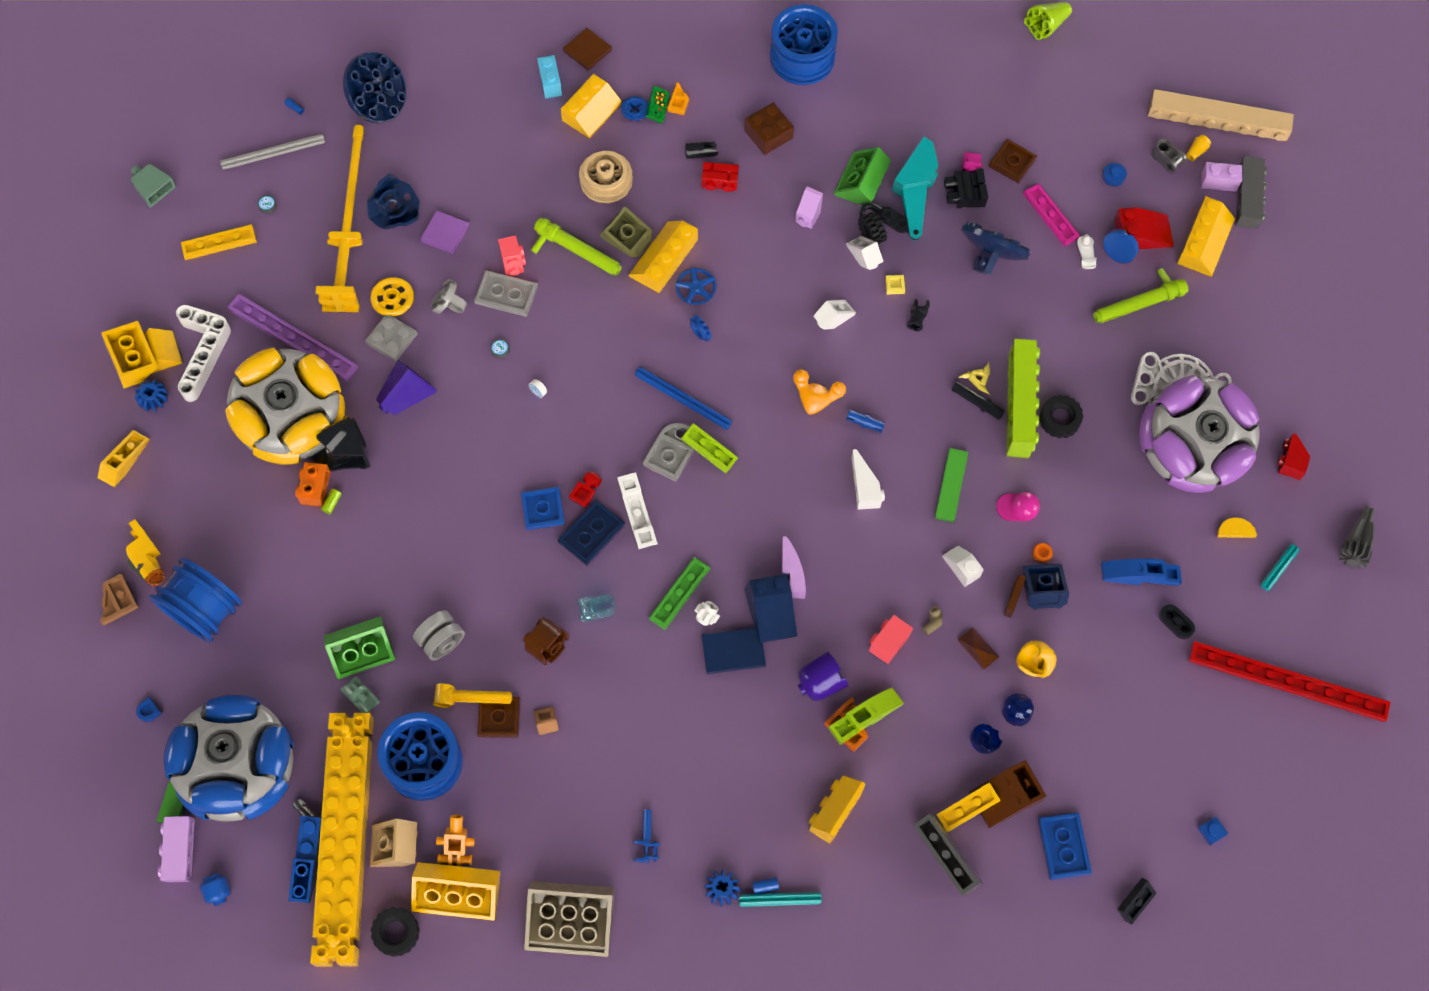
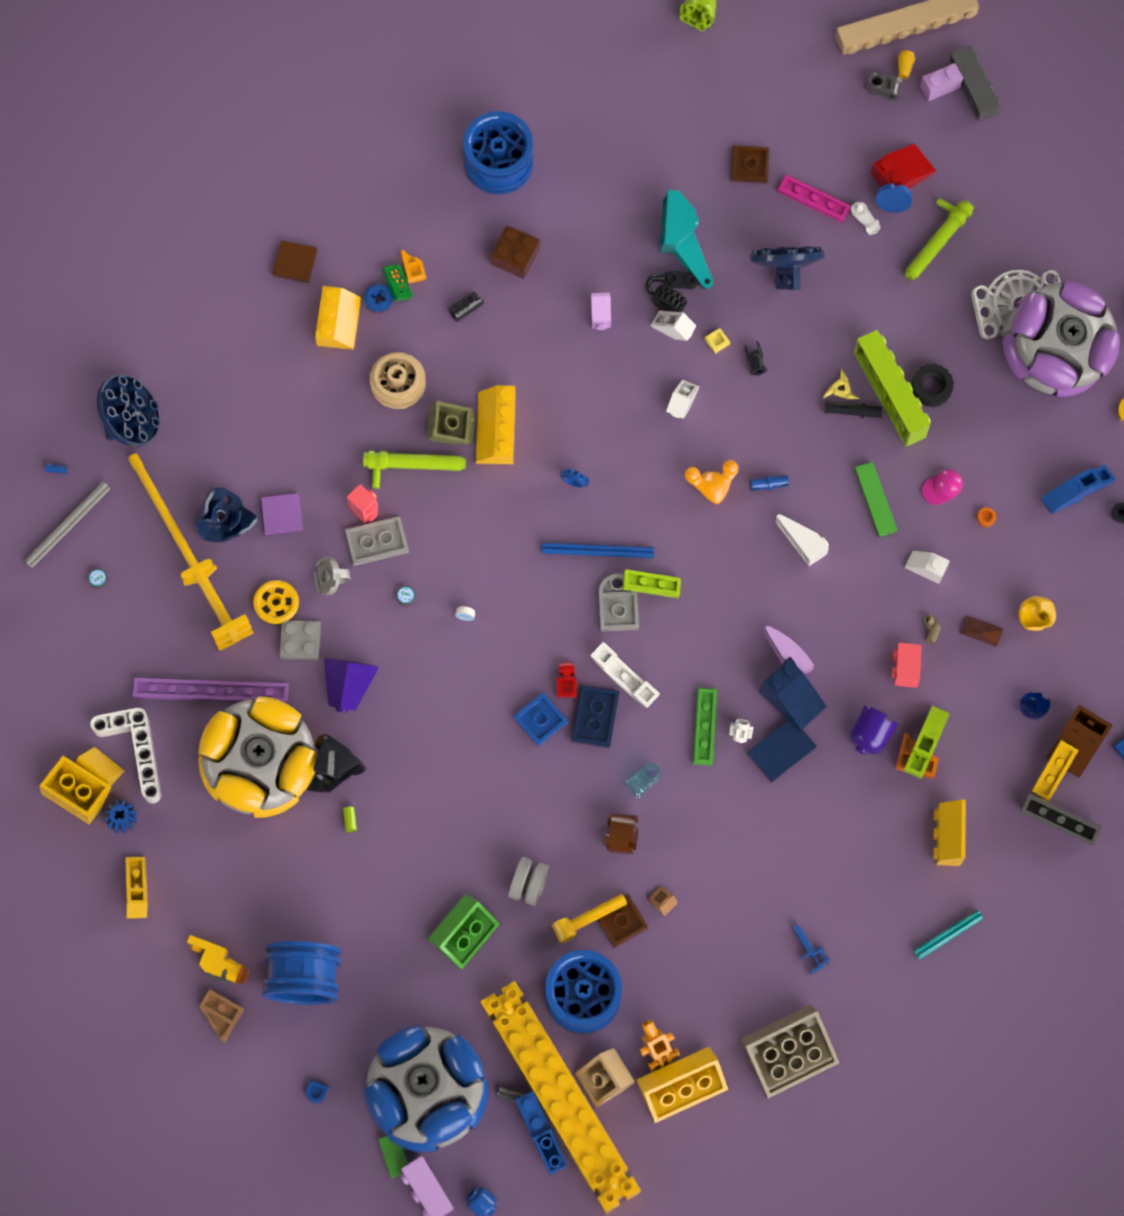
camera: 30 degrees left, 5 degrees up
yellow tile [181,224,257,260] -> none
orange brick [295,462,331,507] -> none
sand green hips [340,676,380,713] -> none
black tyre [371,907,420,957] -> none
medium azure brick [537,55,562,99] -> none
blue wheel [676,267,716,305] -> none
red brick [702,162,739,192] -> none
blue gear [704,870,740,907] -> none
blue piece [752,877,779,894] -> none
bright green slope [833,147,891,204] -> none
black hips [944,168,988,208] -> none
dark pink bracket [962,152,982,172] -> none
clear blue hair [1002,693,1034,726] -> none
reddish brown tile [1004,575,1026,618] -> none
dark blue slope [1023,564,1069,610] -> none
blue wheel [1102,163,1127,186] -> none
yellow slope [1177,196,1235,277] -> none

